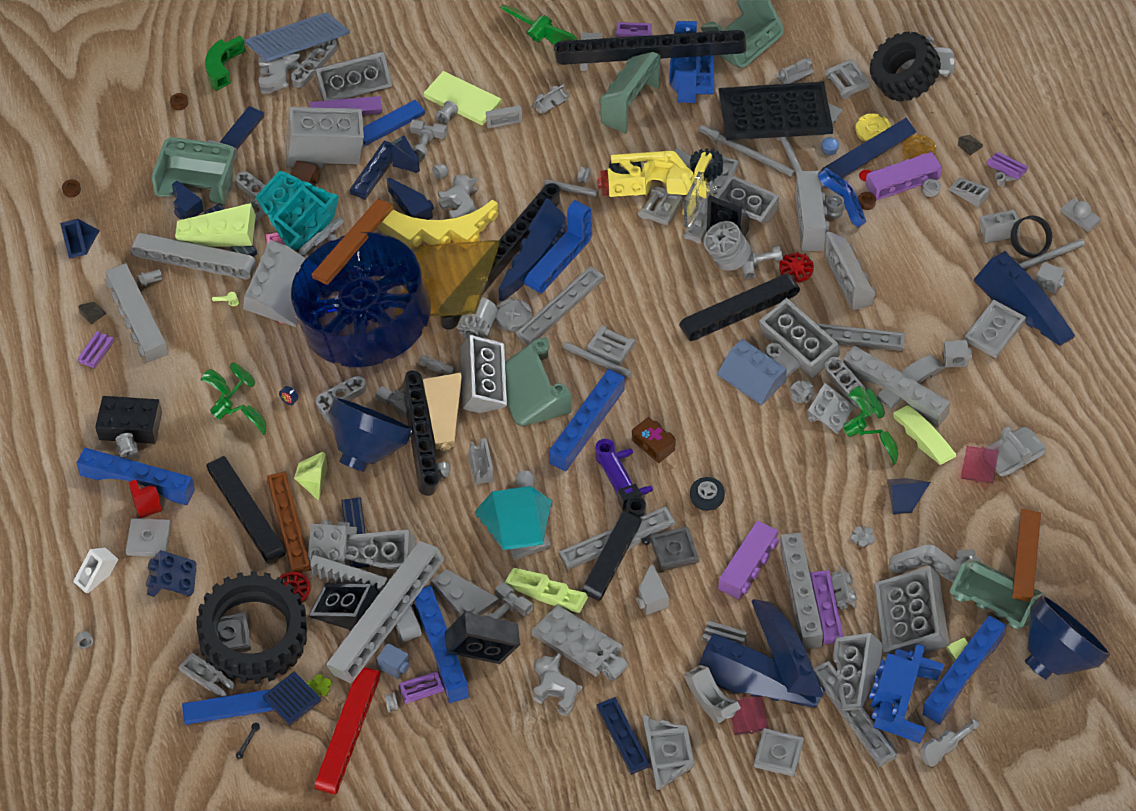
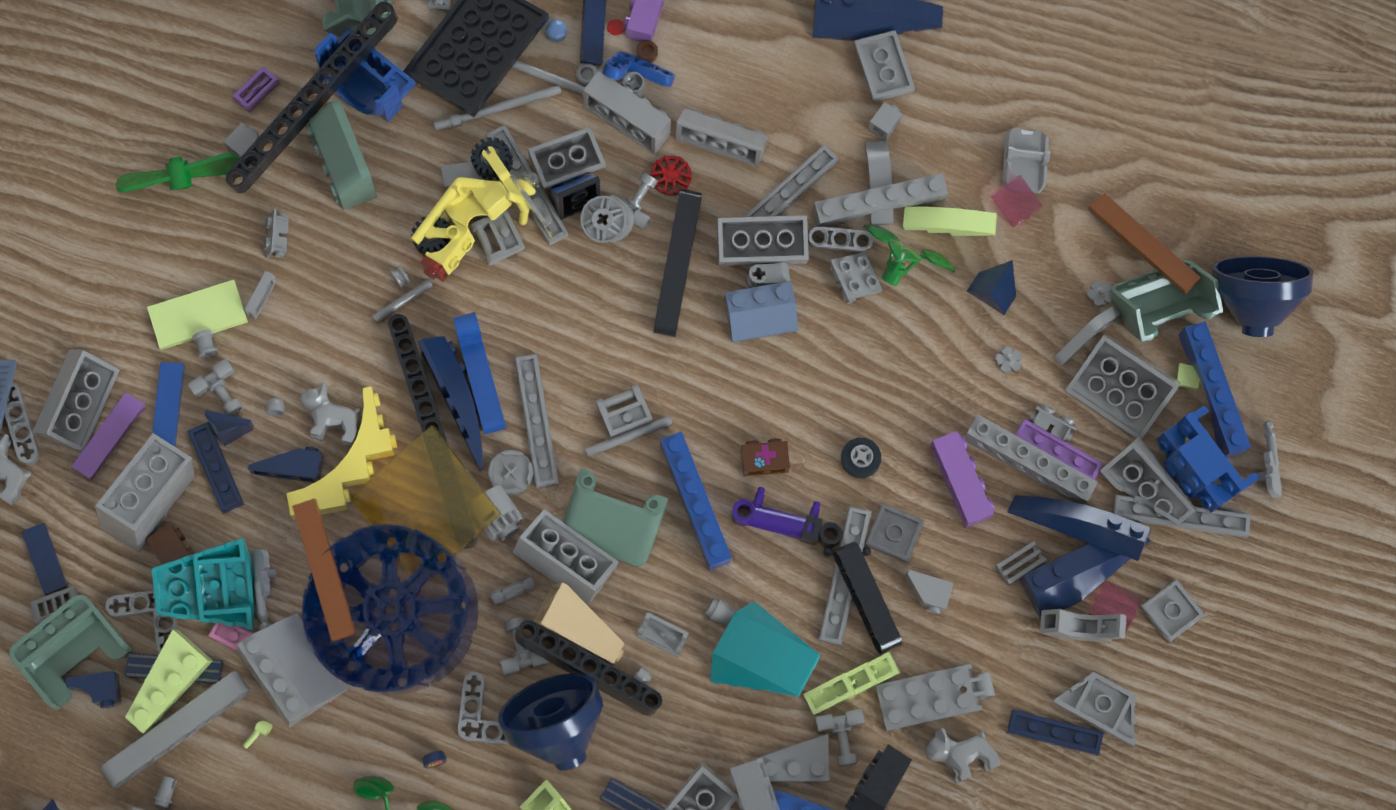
camera: 60 degrees left, 20 degrees up
light grey gear [790,380,814,404] -> none

